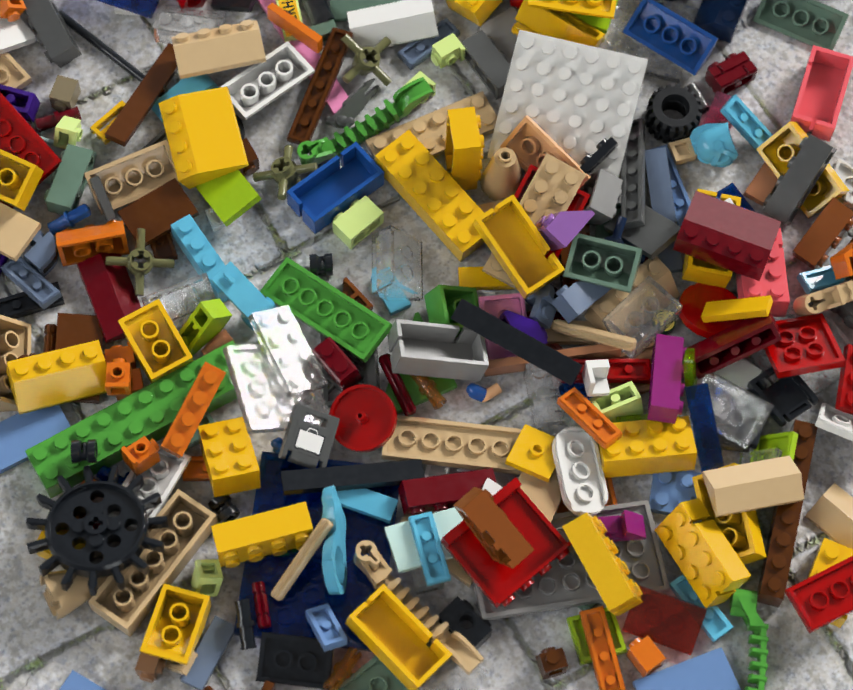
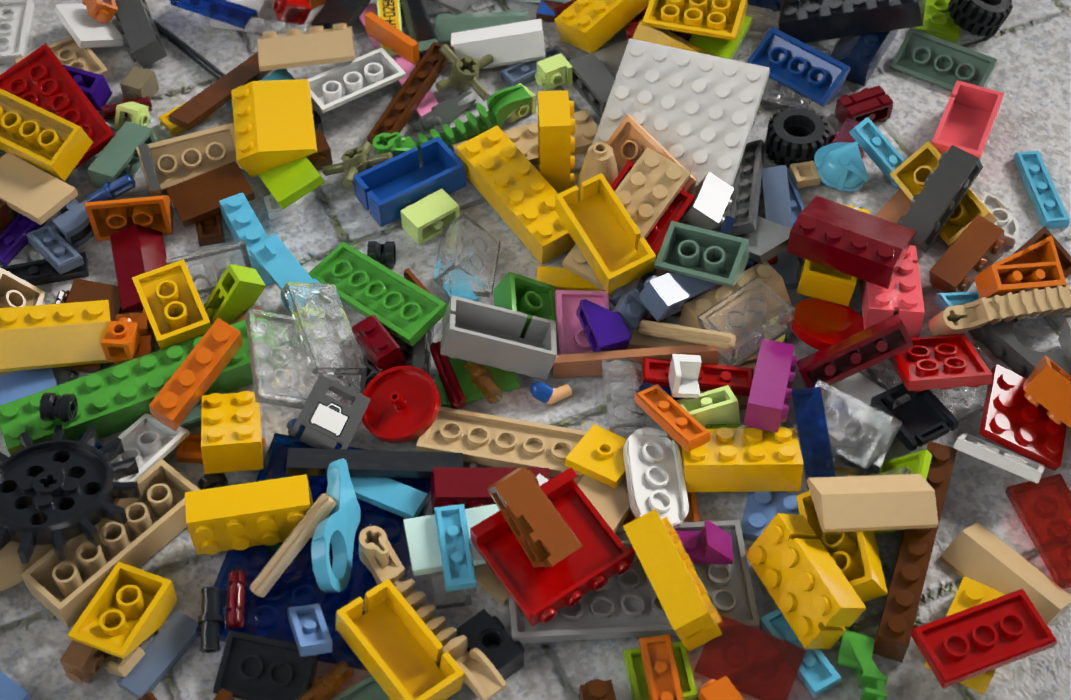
camera: 10 degrees right, 15 degrees down
olive bar [105,228,175,296] -> none
orange brick [120,436,160,476] -> none
yellowish green brick [190,559,224,597] -> none
black tile [451,299,583,386] -> none
medium lavender slope [535,210,595,251] -> none
black plate [580,137,618,175] -> none
clear neon green tile [683,348,697,399] -> none
yellow tile [701,295,773,323] -> none

